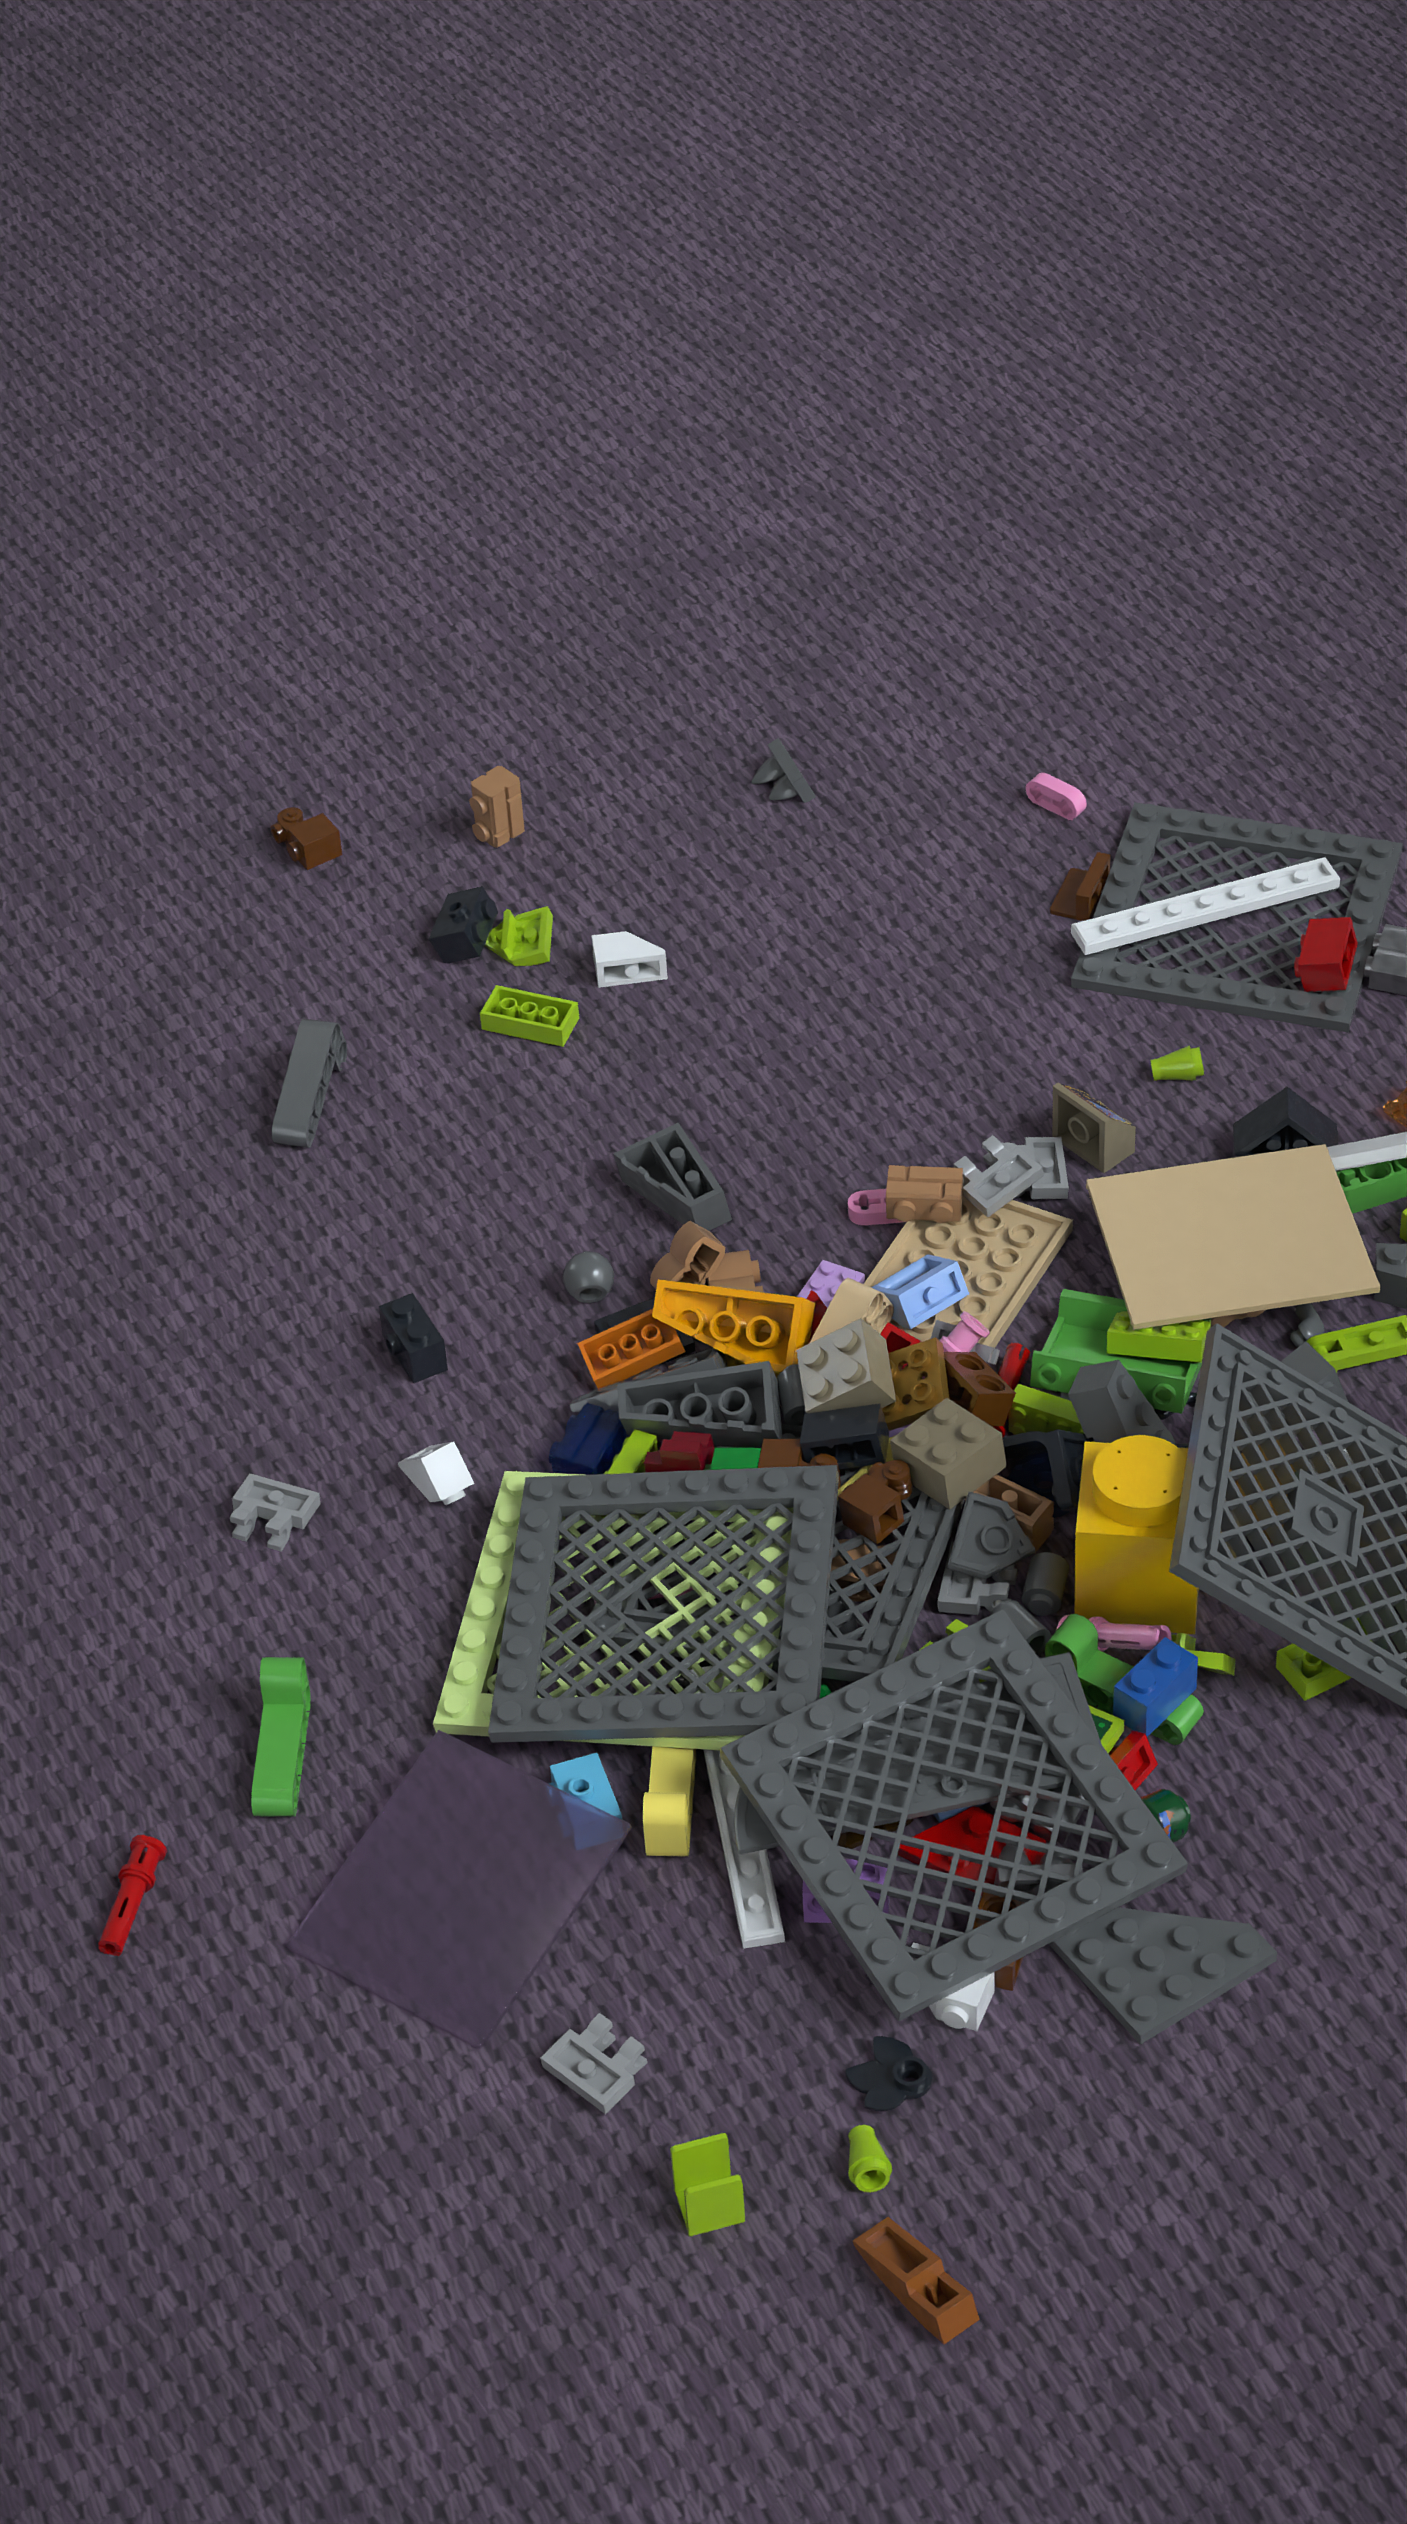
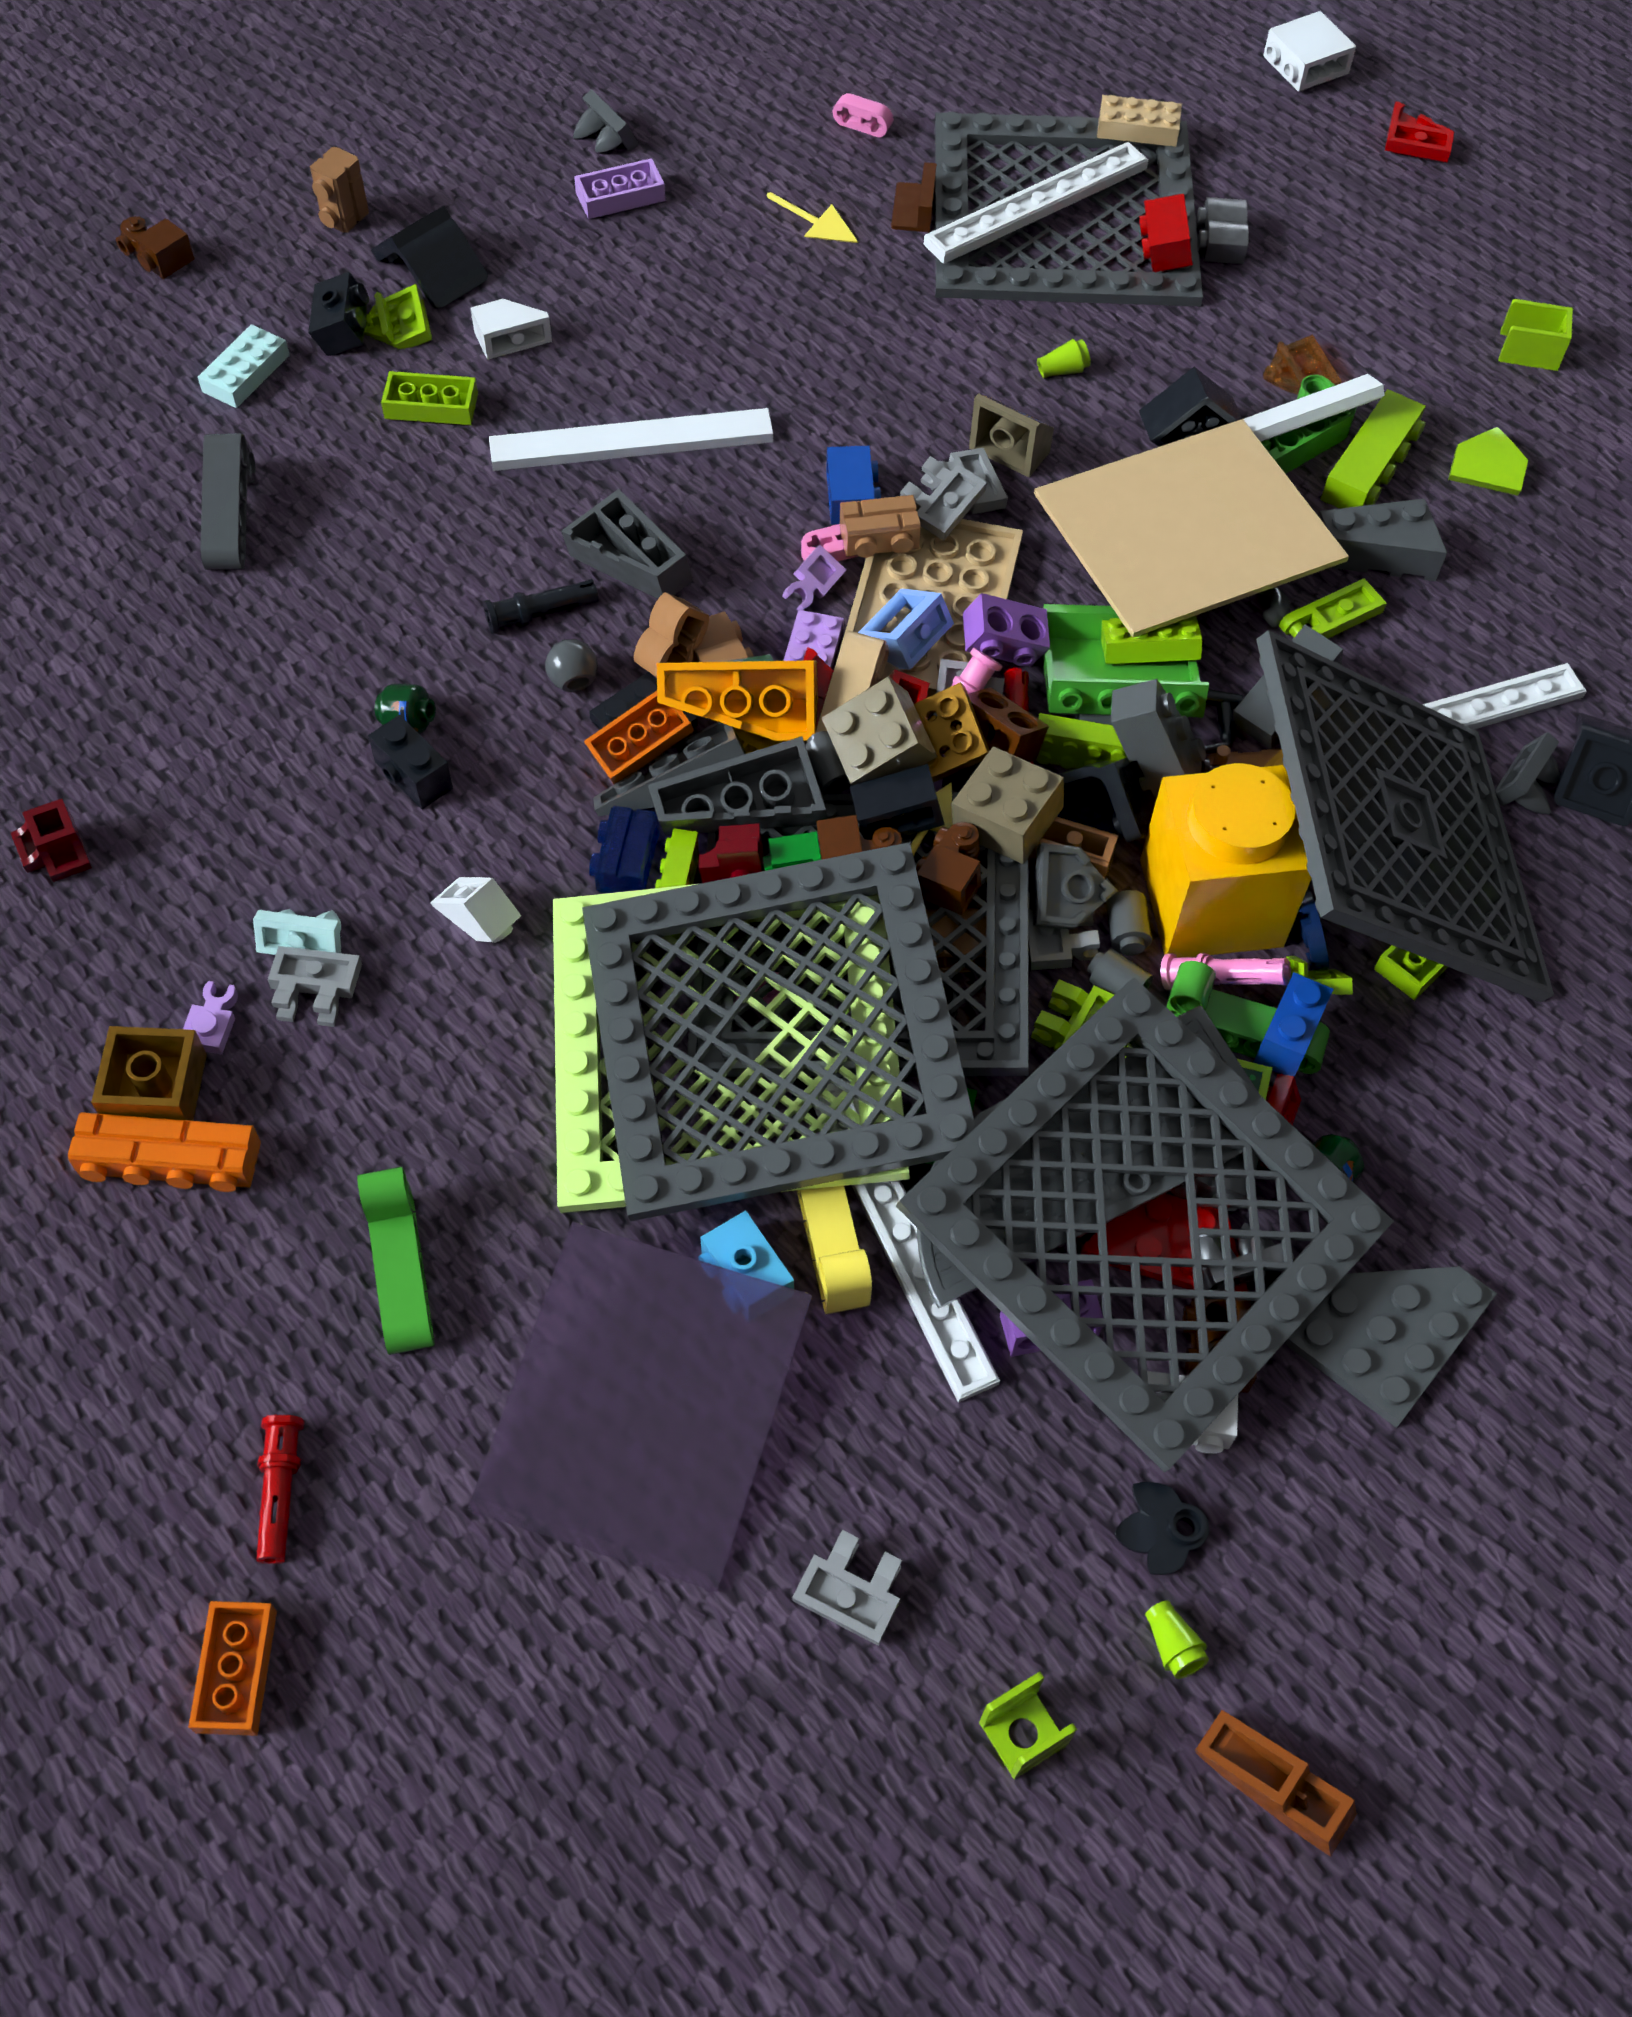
camera: 20 degrees left, 15 degrees up
none -> dark red brick [10,798,92,882]
none -> orange brick [67,1112,261,1192]
none -> pearl gold brick [91,1026,207,1121]
none -> lavender plate [183,981,238,1054]
none -> orange piece [188,1601,277,1736]
none -> light aqua piece [198,324,290,408]
none -> light aqua tile [253,909,341,955]
none -> black piece [371,205,488,309]
none -> dark green head [374,683,436,734]
none -> black pin [483,579,599,634]
none -> white tile [489,408,773,471]
none -> lavender piece [574,158,666,219]
none -> light yellow piece [767,192,858,243]
none -> lavender plate [782,544,846,611]
none -> blue brick [826,446,881,524]
none -> medium lavender brick [963,593,1050,667]
none -> tan piece [1097,95,1182,147]
none -> dark blue tile [1296,889,1329,972]

